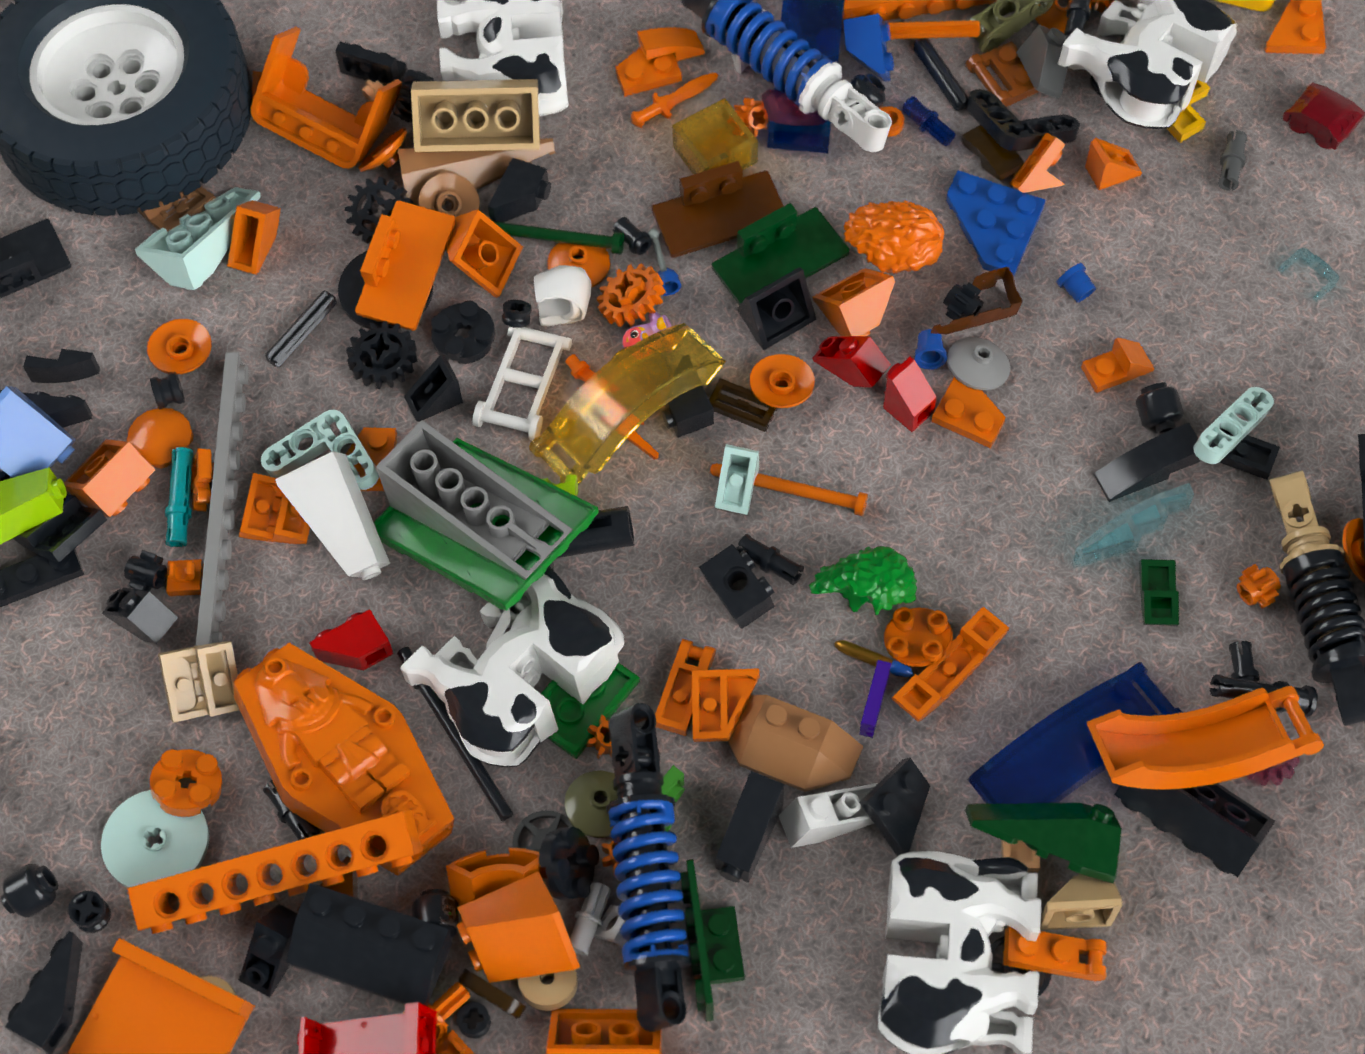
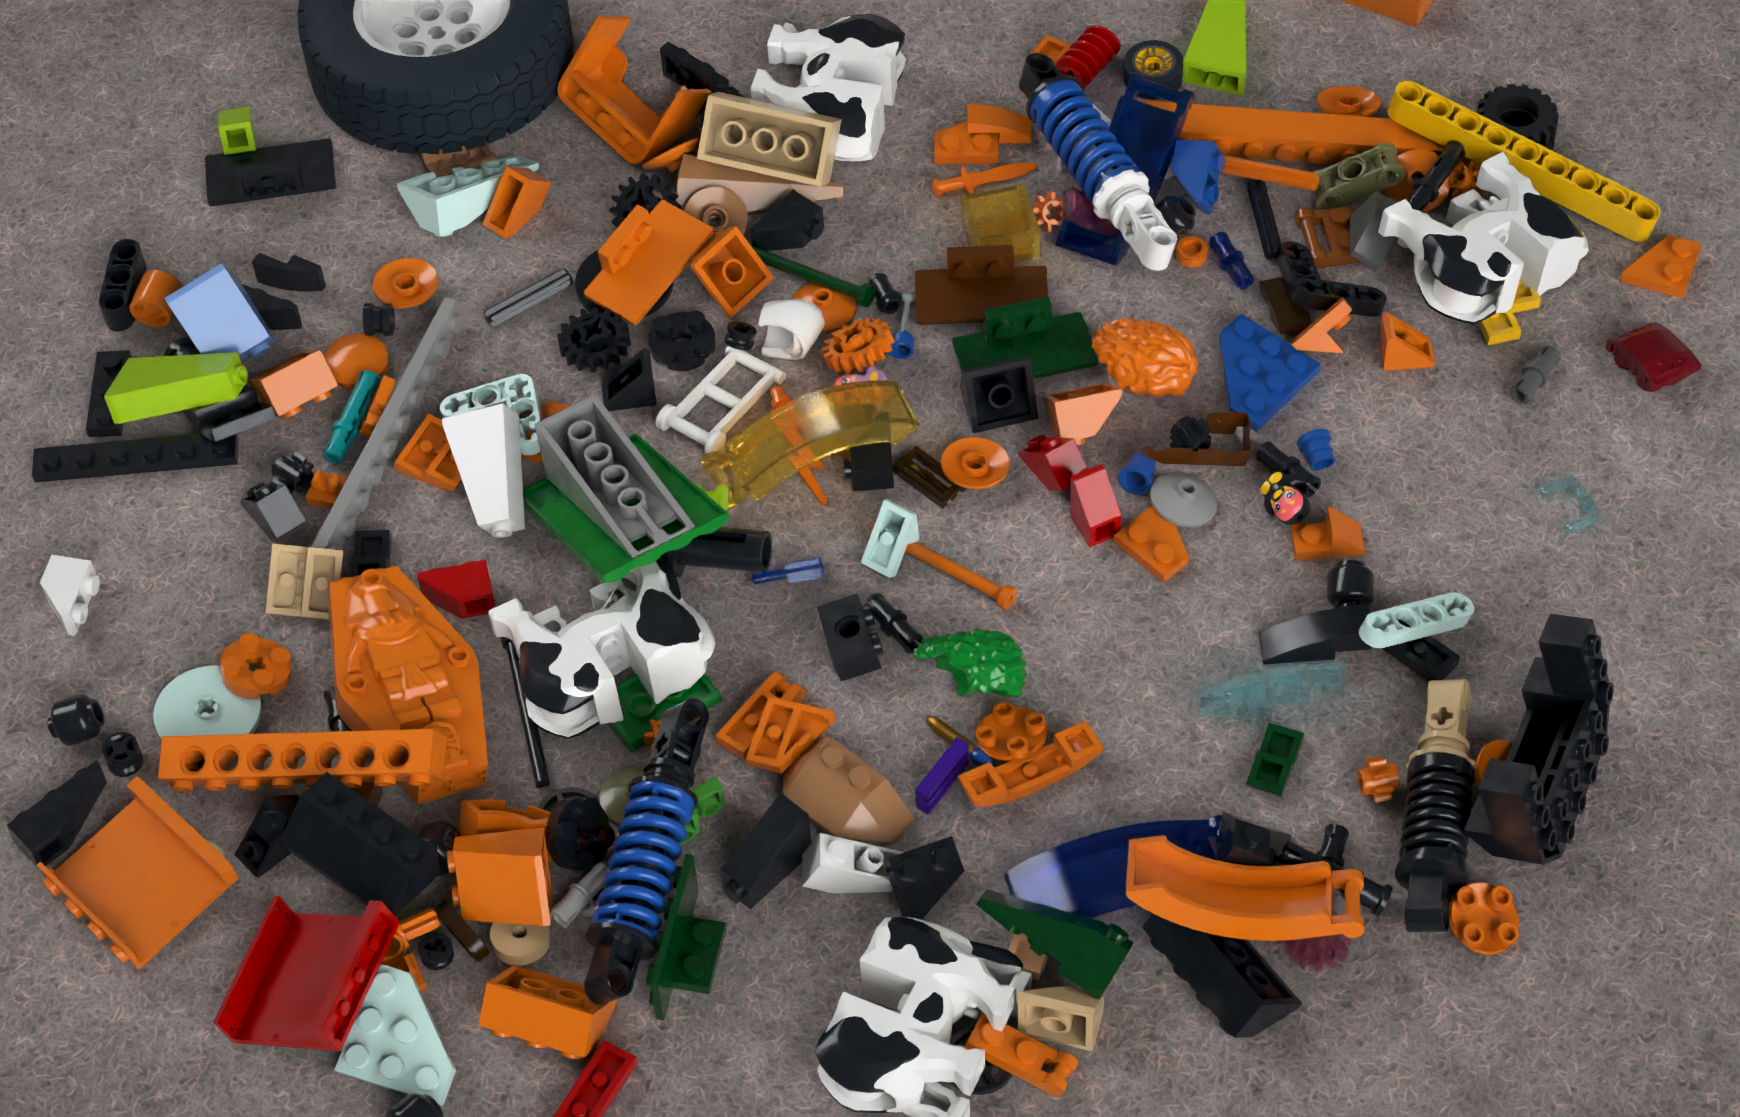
camera: 20 degrees right, 10 degrees down
none -> black slope [351,530,392,577]
none -> clear blue axle [752,557,824,584]
none -> black slope [1216,812,1292,866]
none -> black pin [1256,441,1321,497]
none -> animal [1260,471,1311,525]

